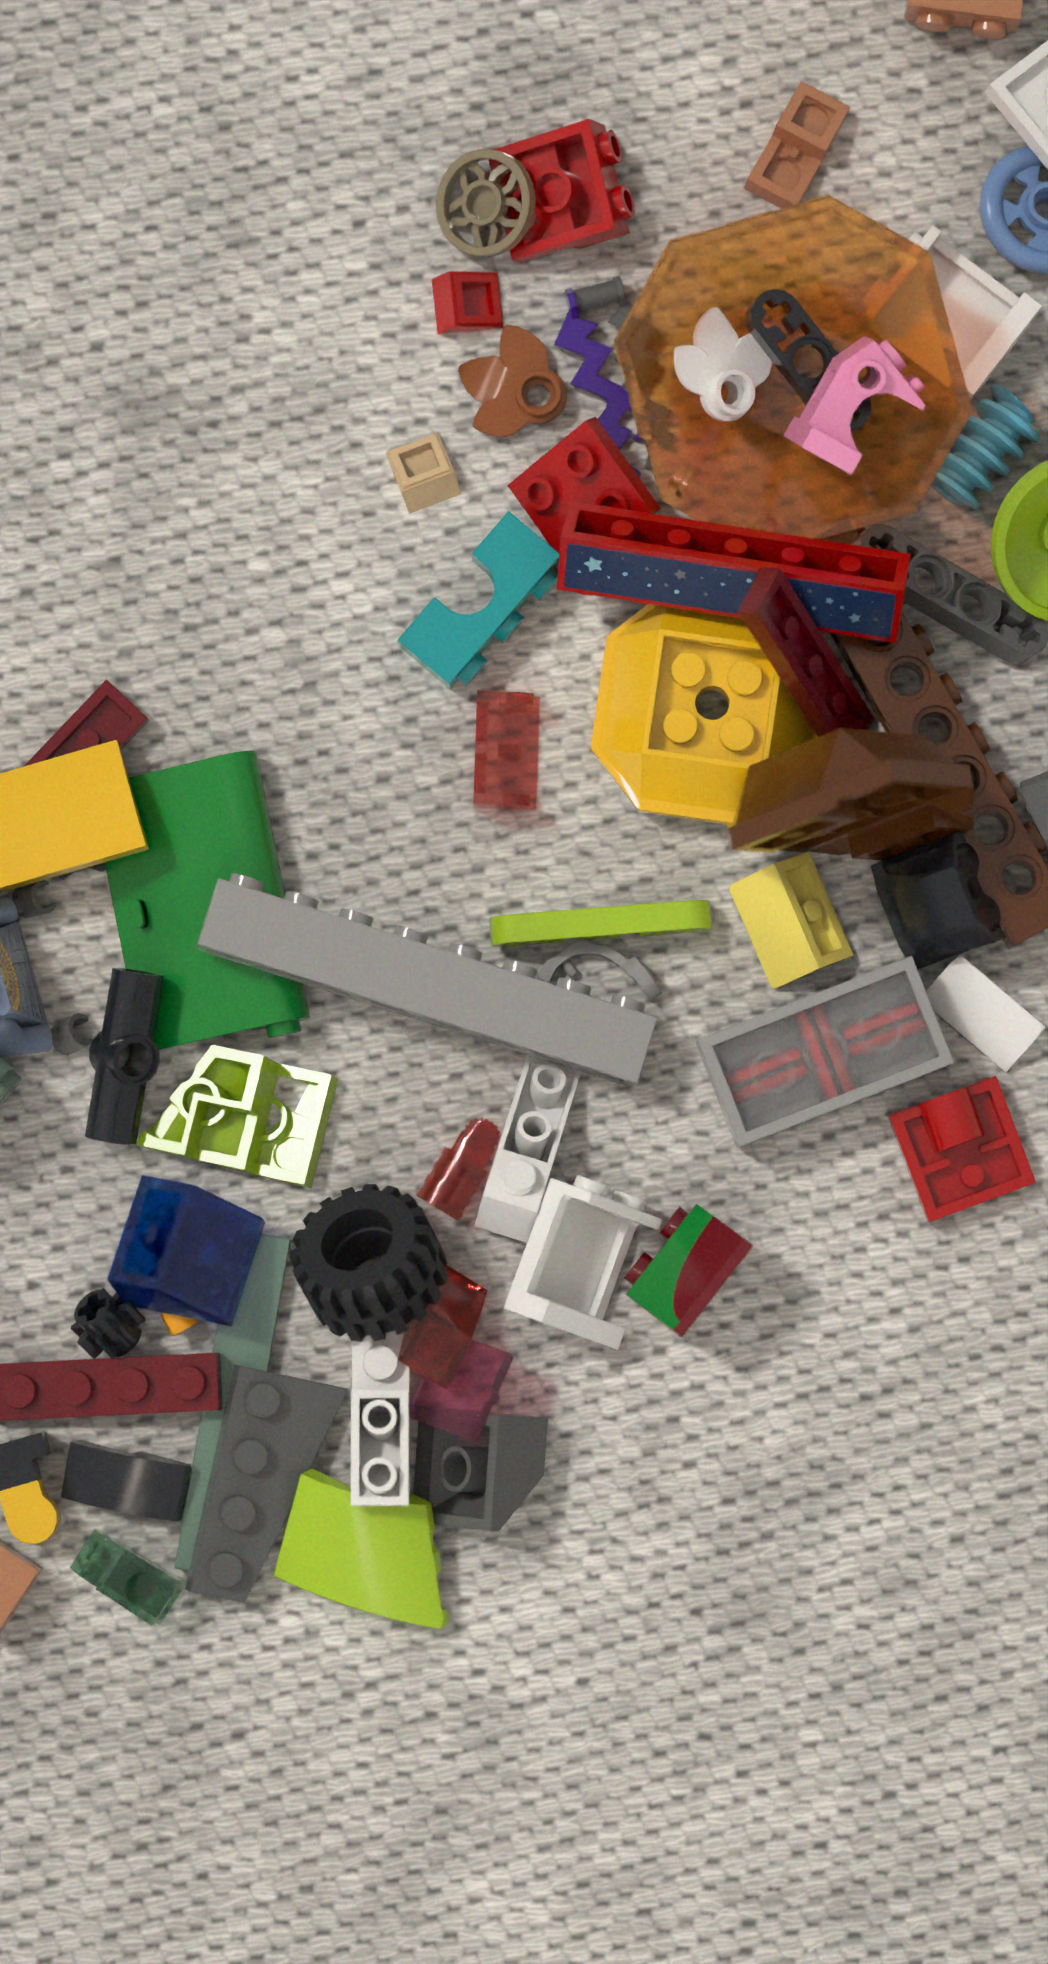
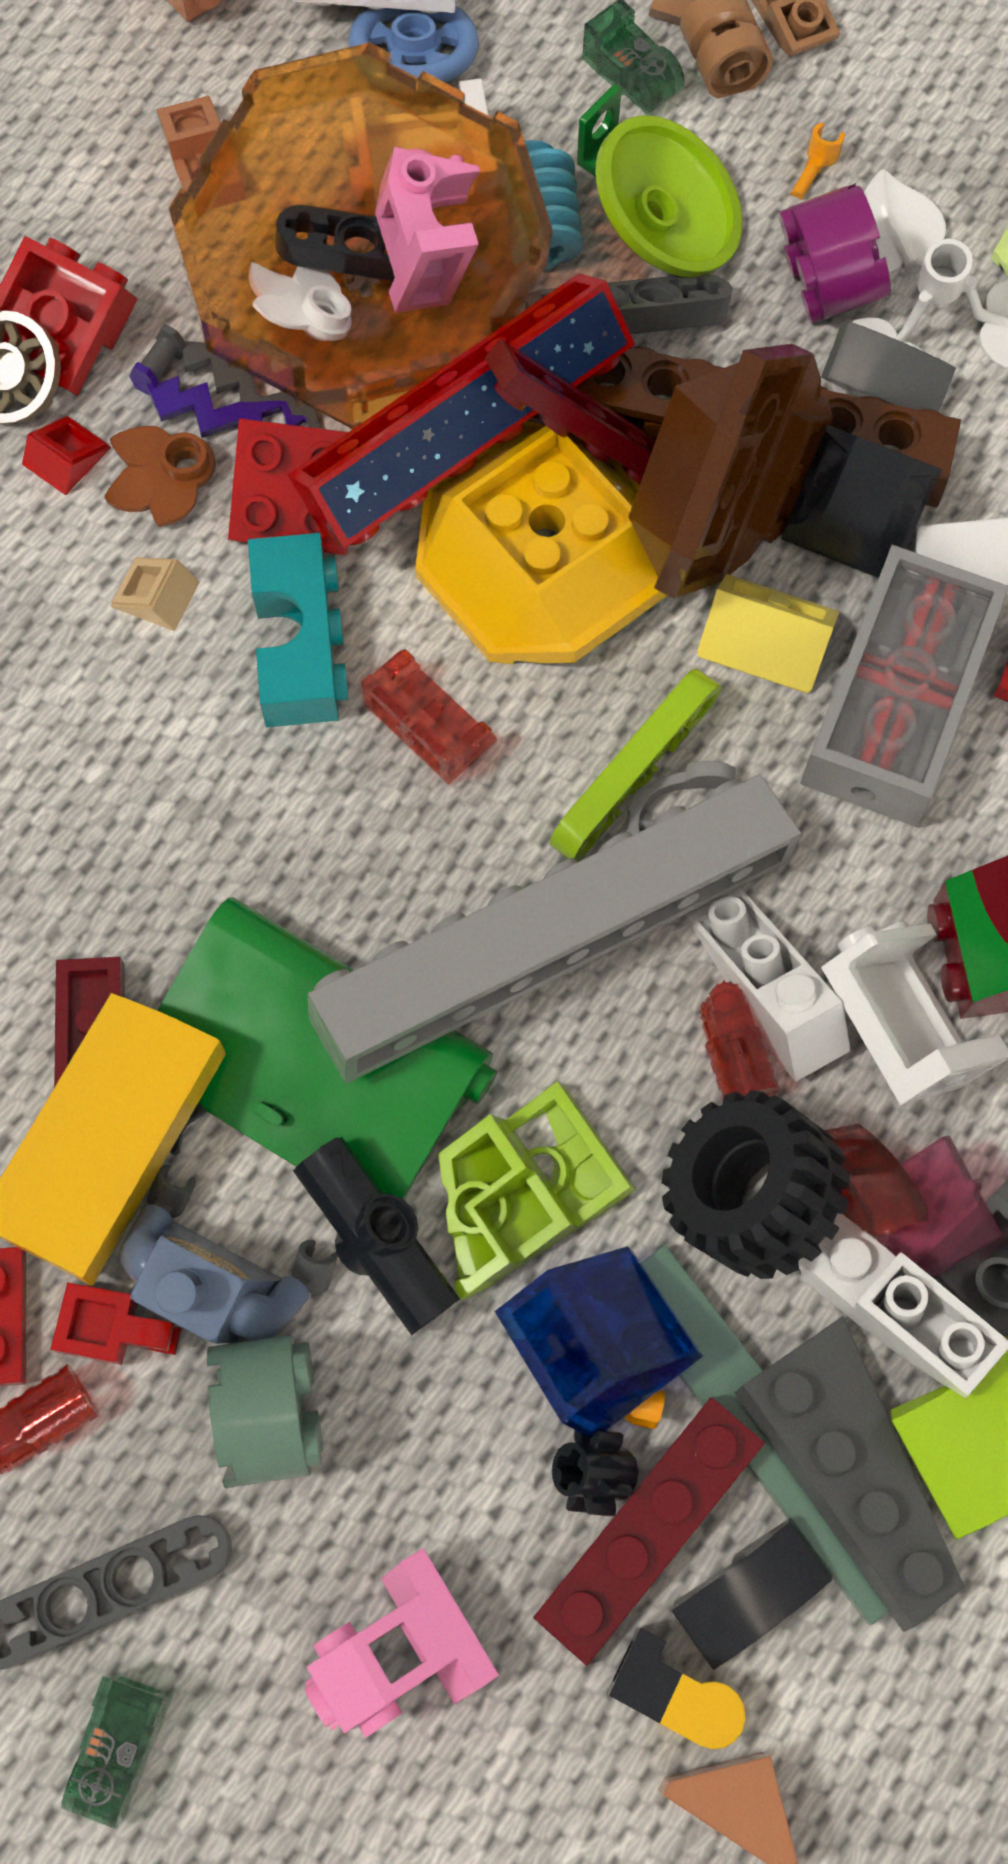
camera: 50 degrees left, 15 degrees down
clear green leg [70,1528,187,1626] -> none

